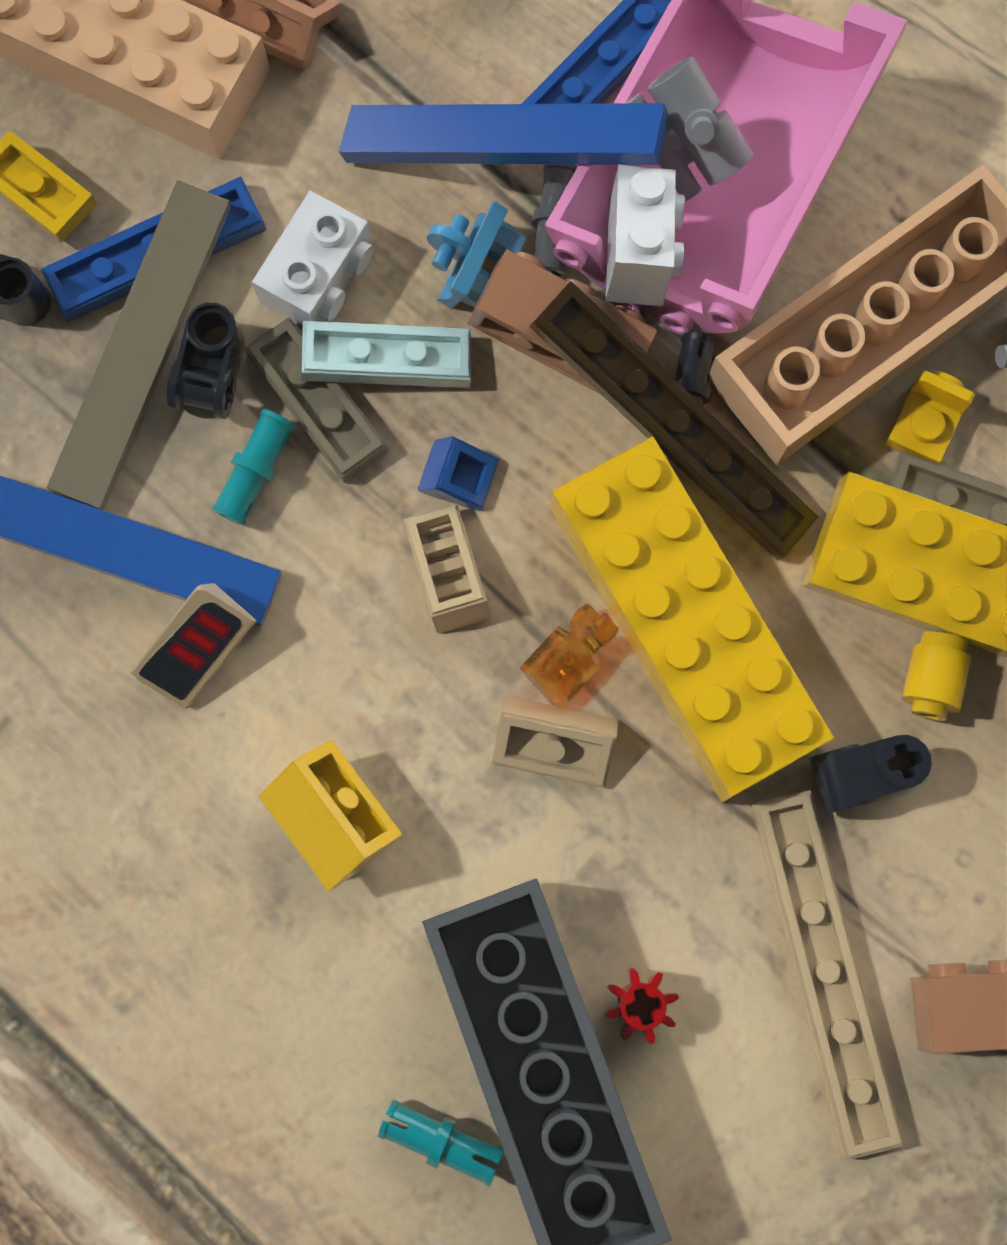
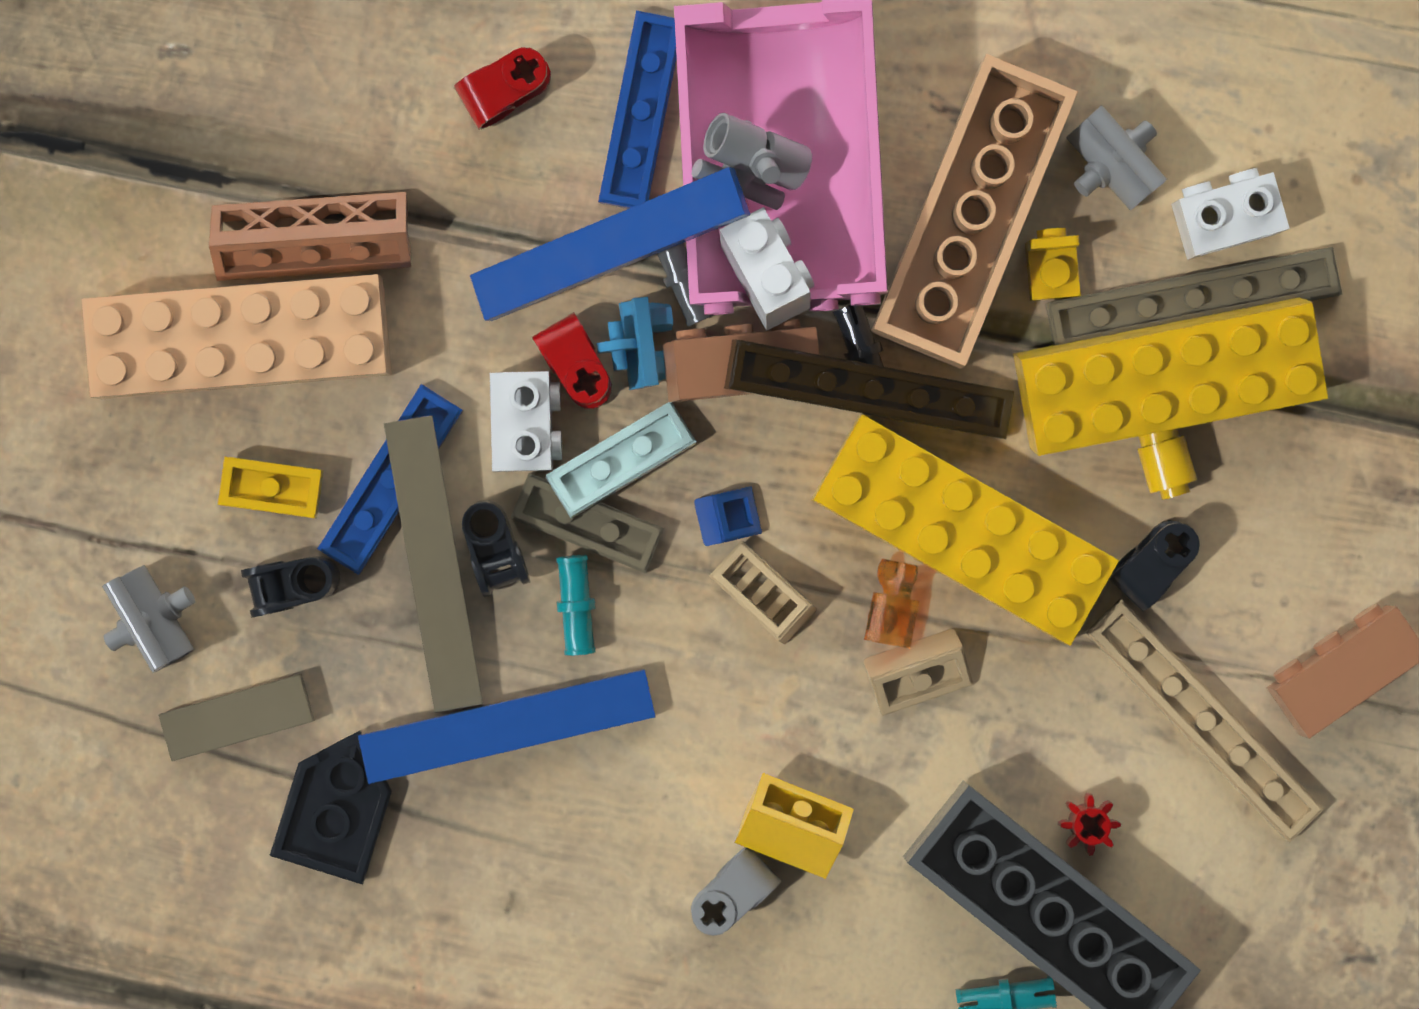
camera: 25 degrees left, 10 degrees up
slope [131,583,257,709] -> none
none -> red piece [532,312,612,409]
none -> light grey piece [691,847,781,936]

